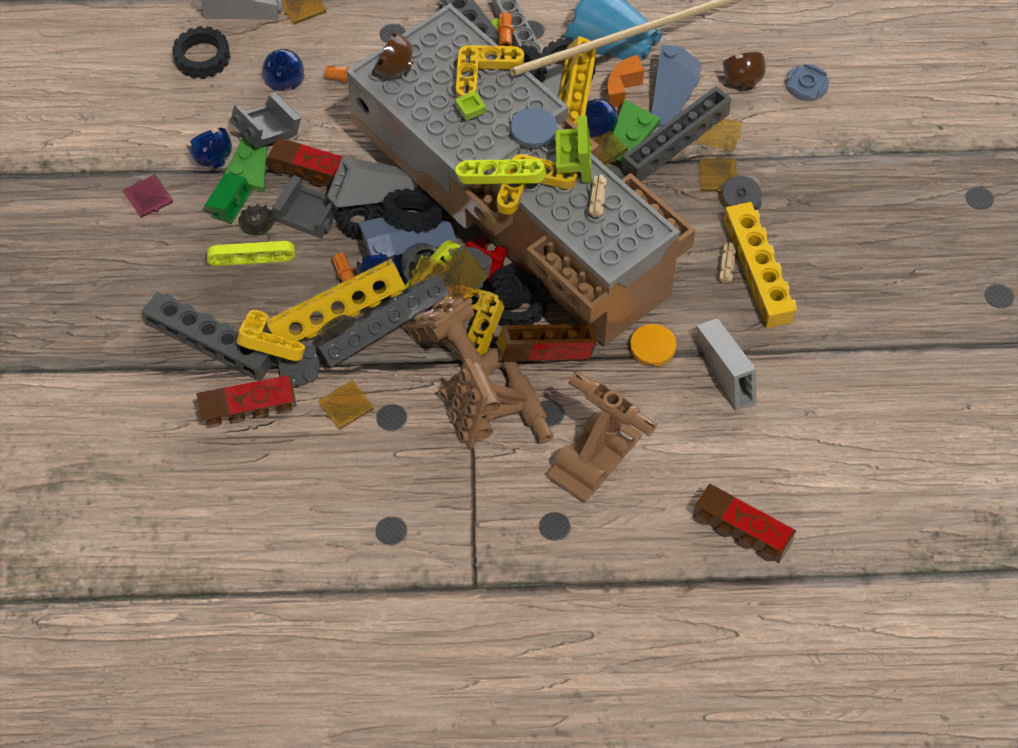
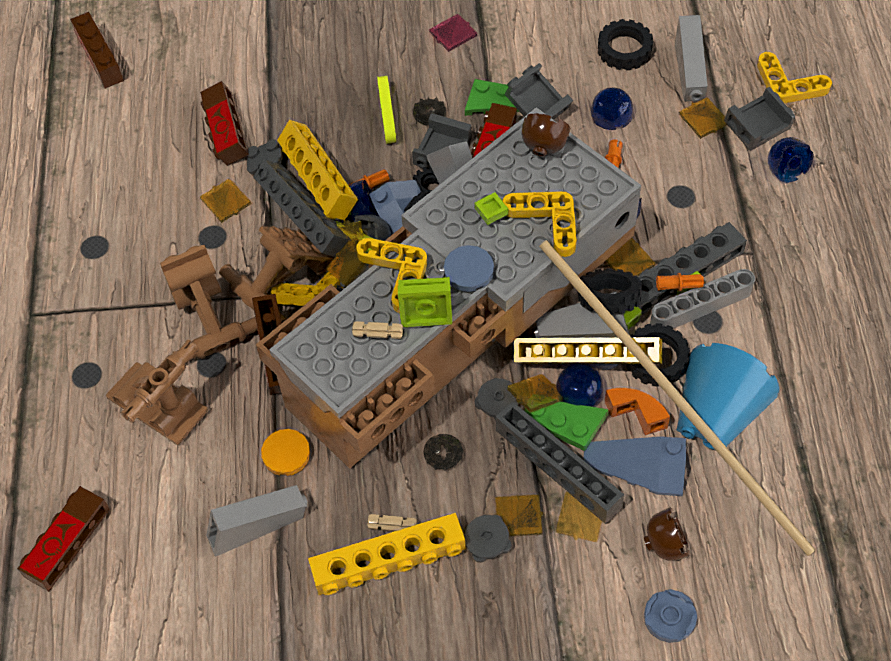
camera: 90 degrees right, 0 degrees up
dark grey brick [141,291,275,381] -> none
clear blue cylinder [187,128,232,169] -> none
green hinge [204,173,252,224] -> none
yellow beam [237,310,305,361] -> none
clear smoke gear [319,315,354,340] -> none
neon yellow beam [455,159,546,184] -> none
none -> reddish brown brick [70,12,124,89]

